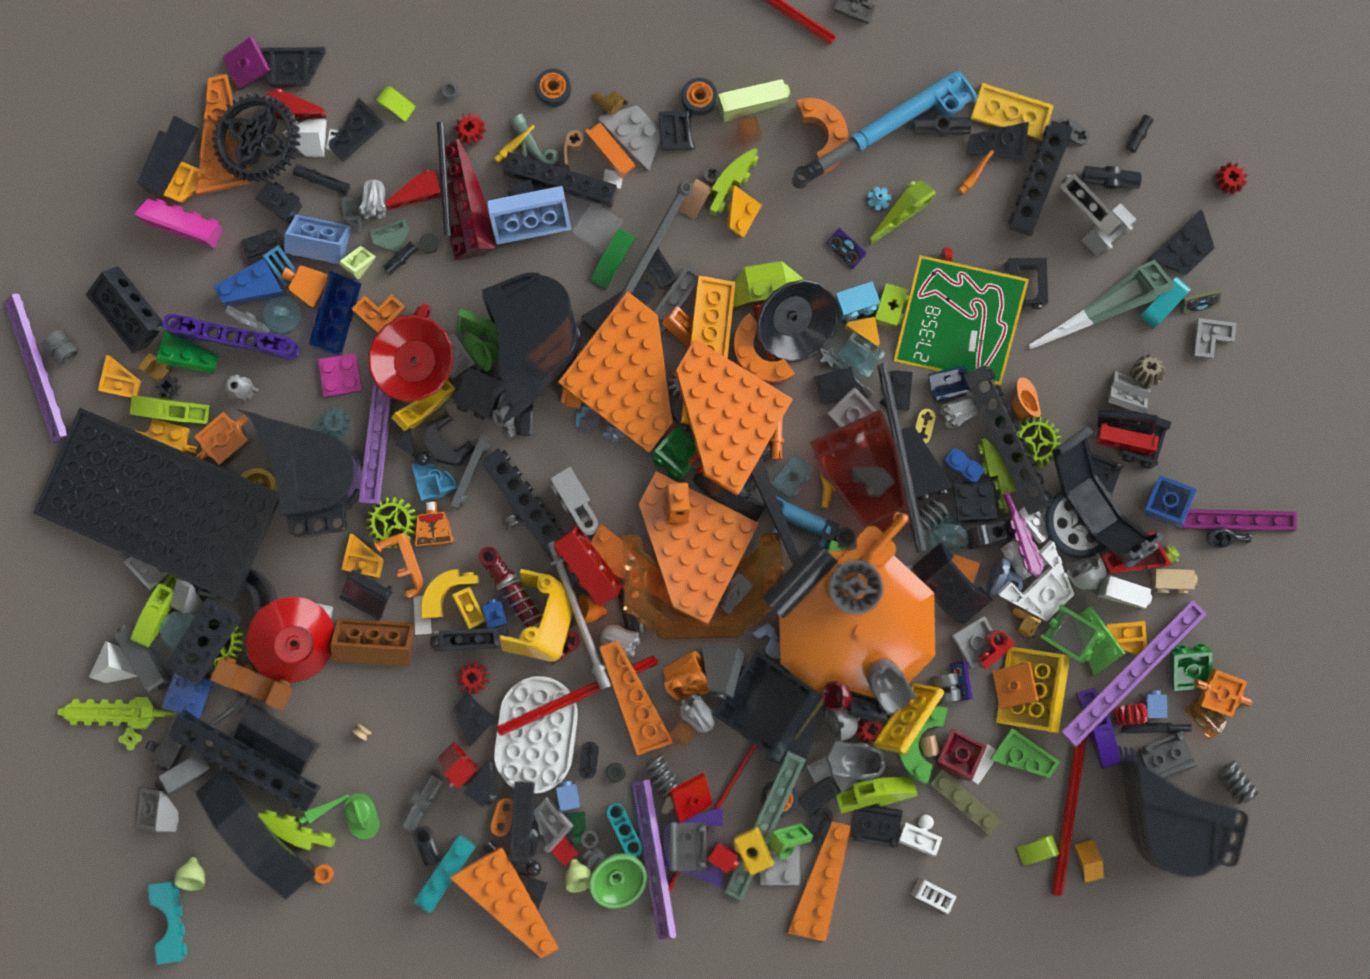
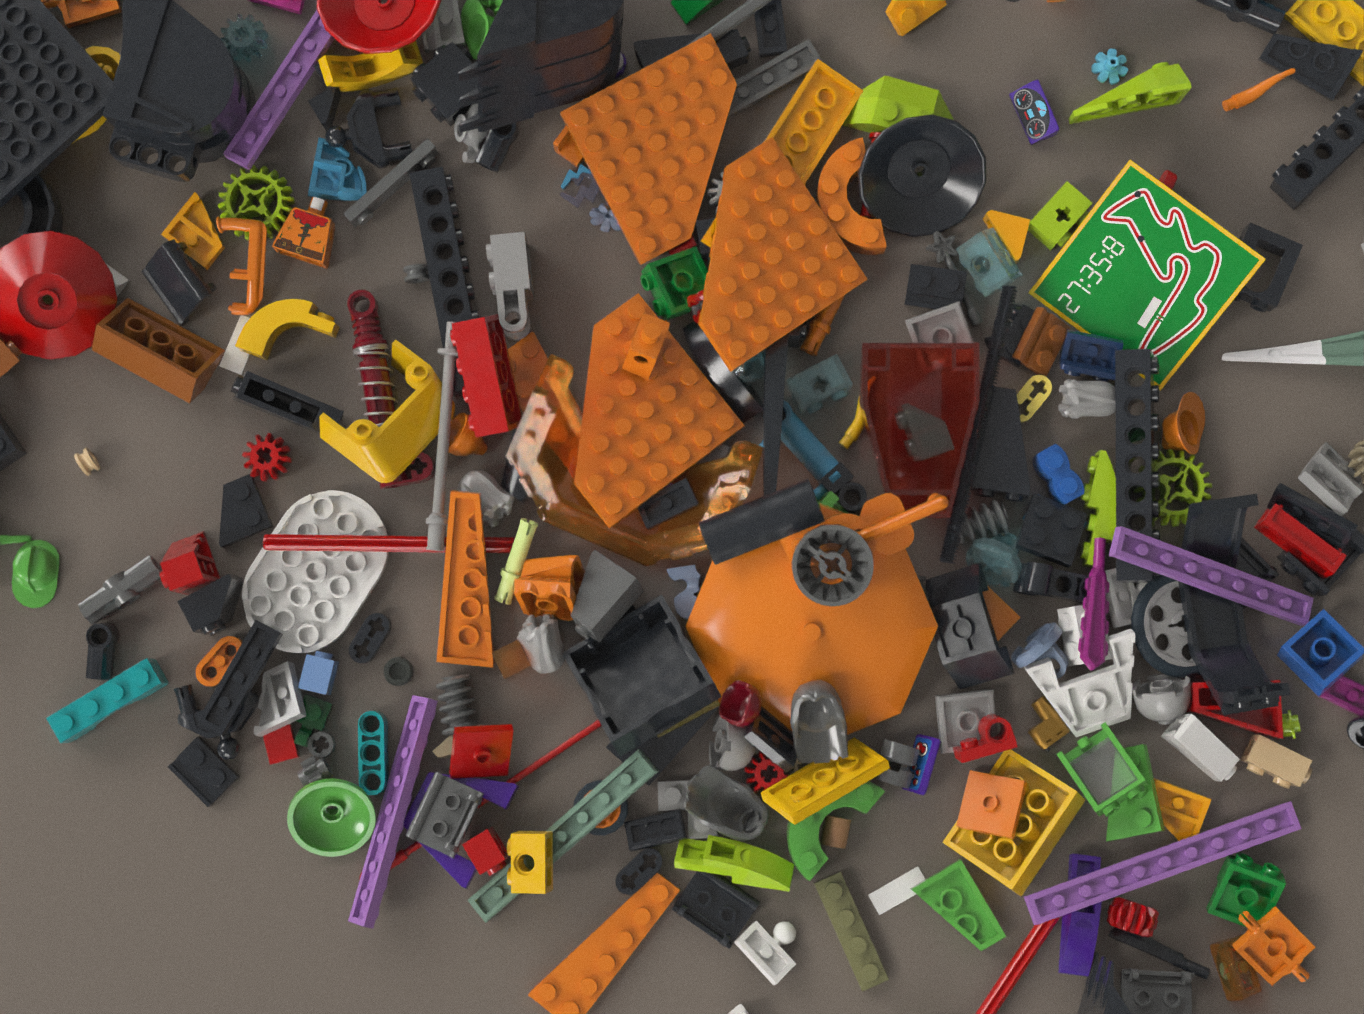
camera: 30 degrees right, 0 degrees up
orange wing [450,846,559,958] -> none
yellow brick [452,586,486,629] -> none
blue brick [482,599,508,629] -> none
yellowish green helmet [565,859,592,893] -> none
orange slope [662,306,692,348] -> none
light grey plate [760,845,800,885] -> none
bright green plate [768,823,813,860] -> none
medium azure brick [834,281,880,323] -> none
dark red slope [936,728,987,781] -> none
medium blue brick [1143,691,1167,718] -> none
none -> yellowish green pin [494,518,538,605]
none -> dark orange plate [1012,307,1071,377]
none -> medium lavender plate [1109,526,1314,626]

